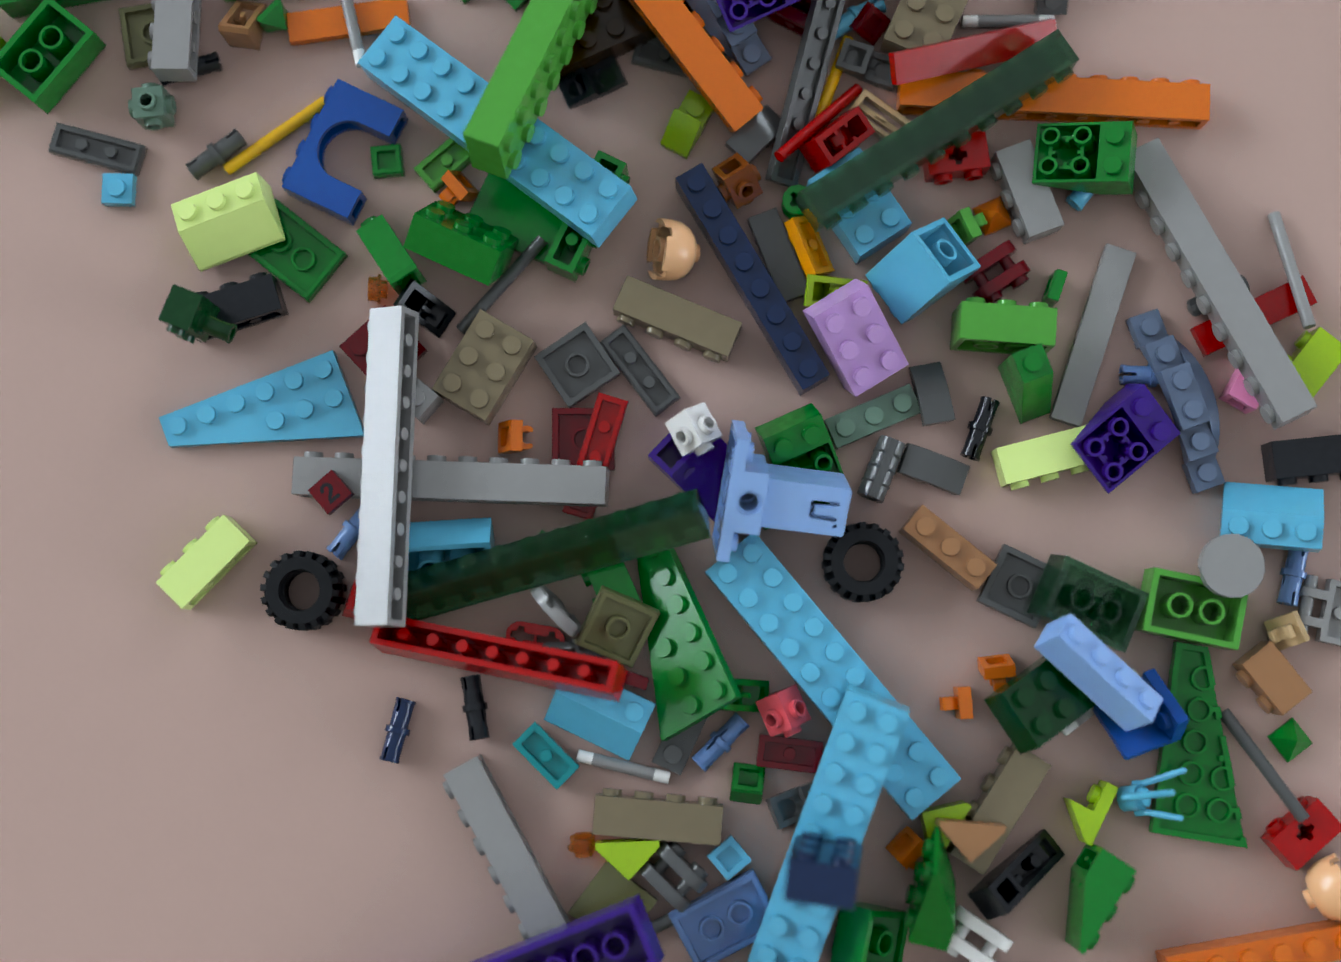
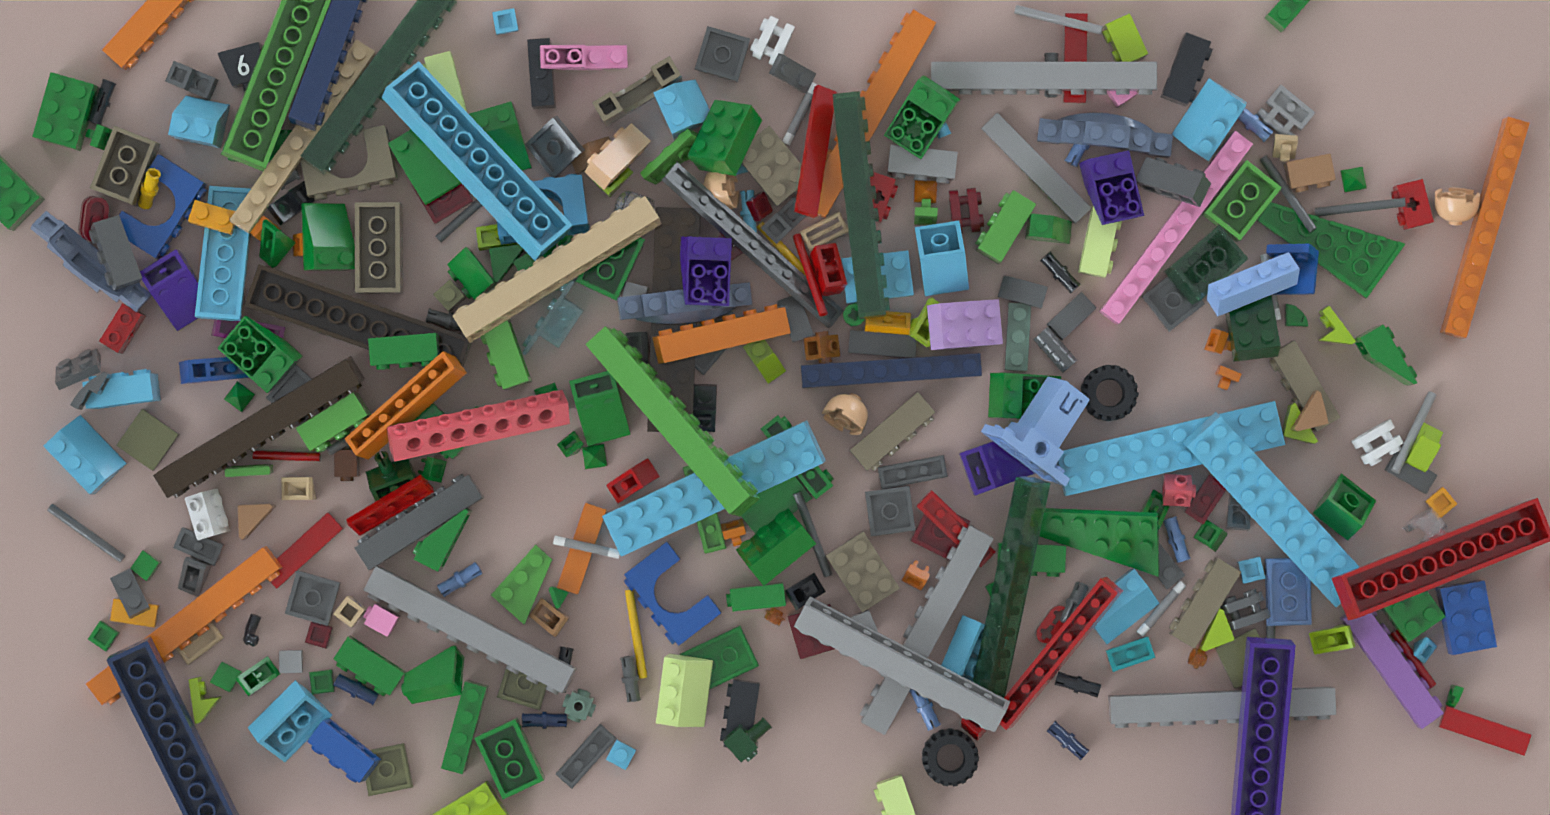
camera: 70 degrees left, 5 degrees up
medium azure wing [158,350,364,448] -> none
dark red tile [308,470,354,515] -> none
green tile [370,144,405,179] -> none
light grey tile [530,584,581,637] -> none
olive tile [574,585,660,668] -> none
dark red tile [624,670,650,691] -> none
white brick [665,402,723,457] -> none
dark blue brick [784,832,863,910] -> none
orange tile [885,825,924,870] -> none
medium nougat brick [898,504,997,591] -> none
green slope [904,826,956,951] -> none
black slope [967,829,1065,920] -> none
green tile [1041,269,1068,307] -> none
medium azure plant [1117,767,1187,821] -> none
light grey tile [1198,534,1265,598] -> none
none -> dark blue pin [522,711,567,729]
none -> red slope [606,458,660,503]
none -> bright pink brick [1099,131,1253,325]
none -> dark grey brick [1136,157,1211,207]
none -> dark grey bar [1260,155,1317,233]
none -> green tile [1285,304,1308,327]

